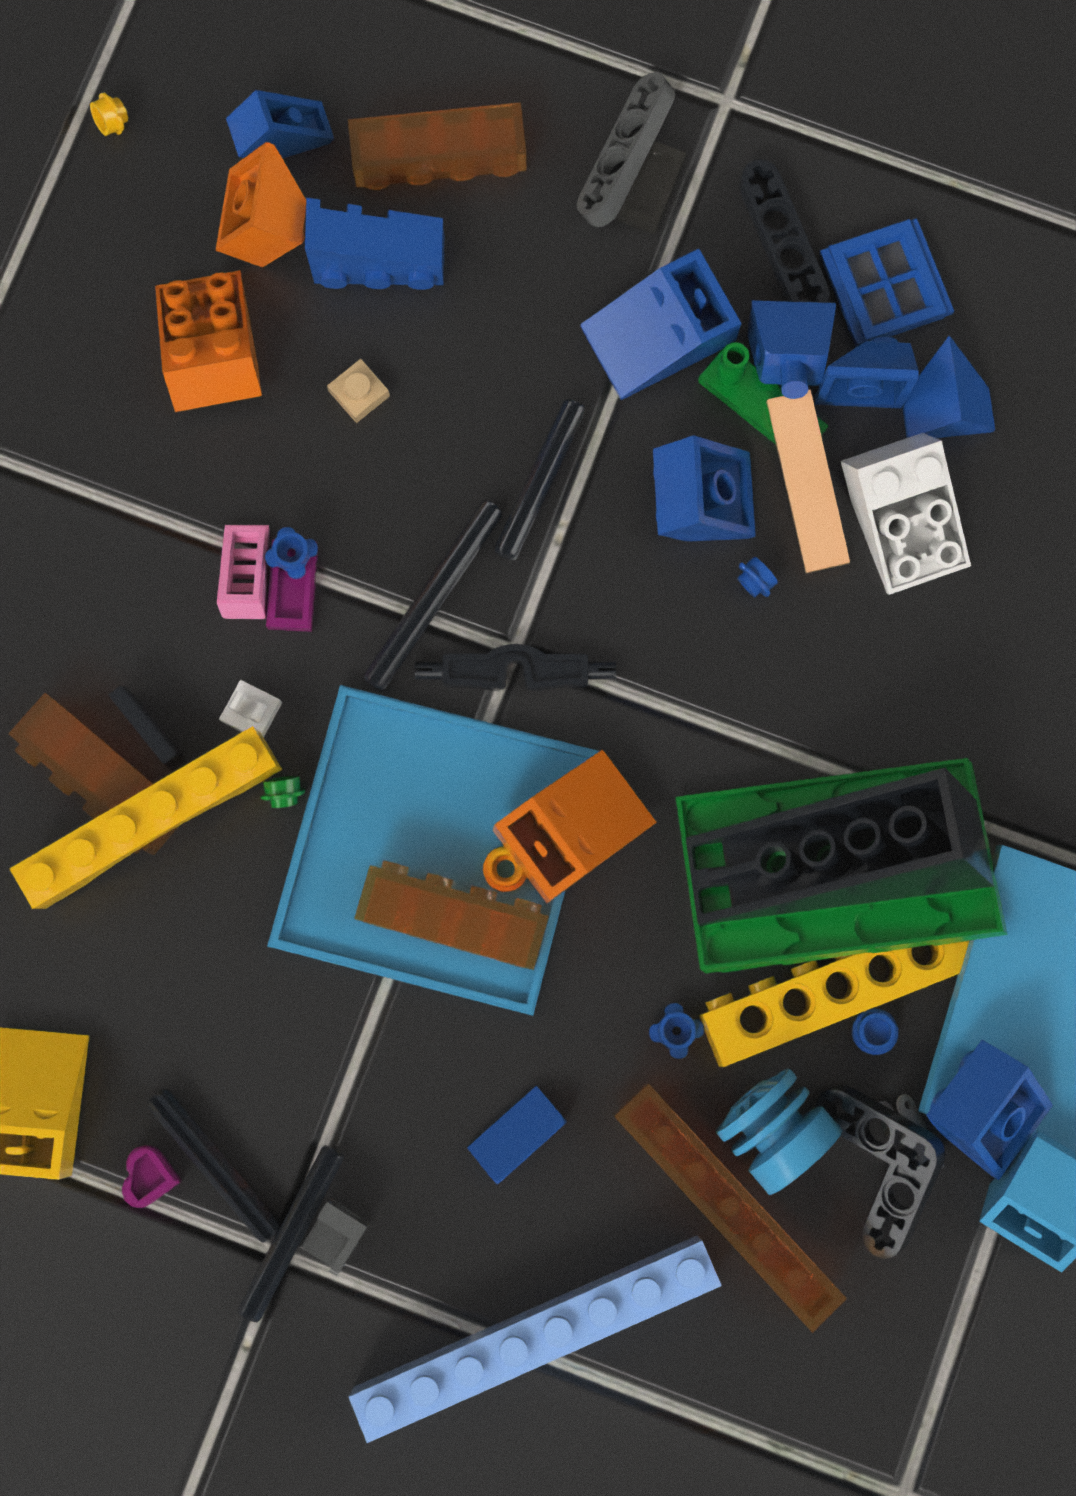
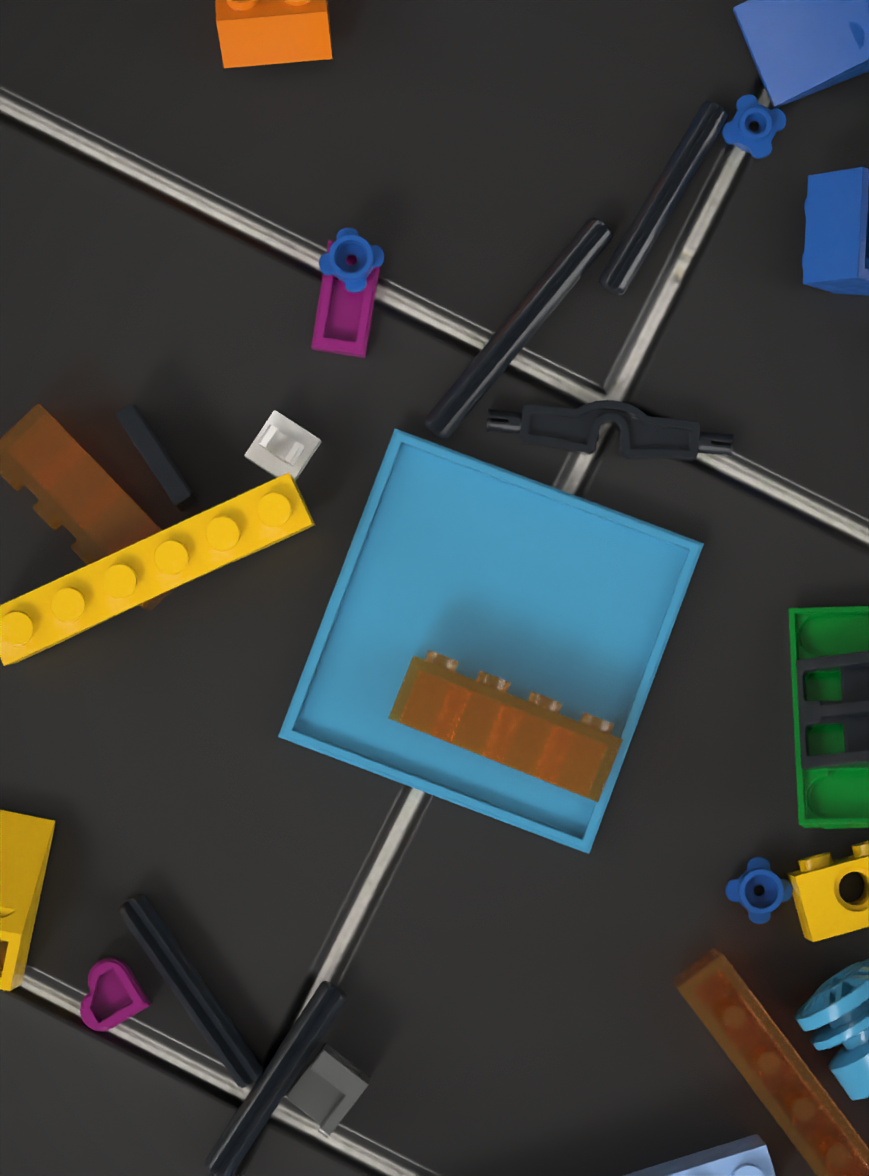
camera: 10 degrees right, 5 degrees up
bright pink slope [217,525,270,619] -> none
green plate [260,776,305,808] -> none
tan plate [327,359,390,423] -> none
blue slope [467,1086,567,1185] -> none
plate [483,846,527,892] -> none
orange slope [493,749,657,904] -> none
none -> blue plate [722,95,786,159]

